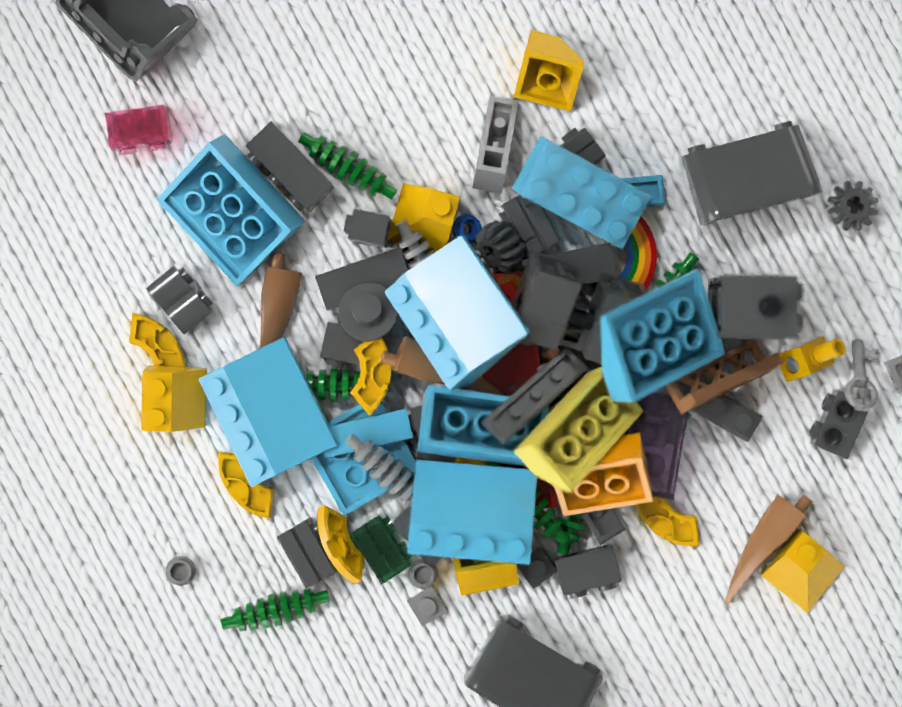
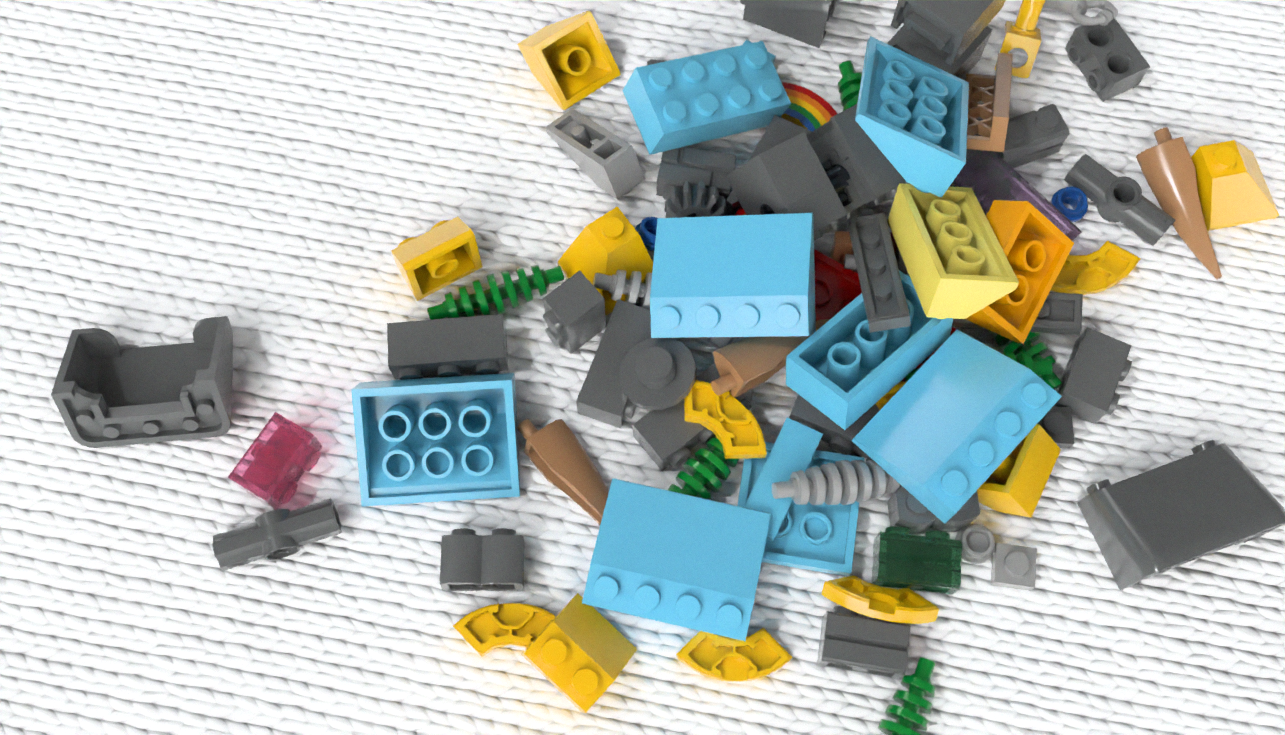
camera: 55 degrees left, 20 degrees down
none -> dark grey piece [212,498,342,571]
none -> yellow slope [391,216,483,301]
none -> blue plate [1050,187,1088,223]
none -> dark grey piece [1064,154,1176,246]

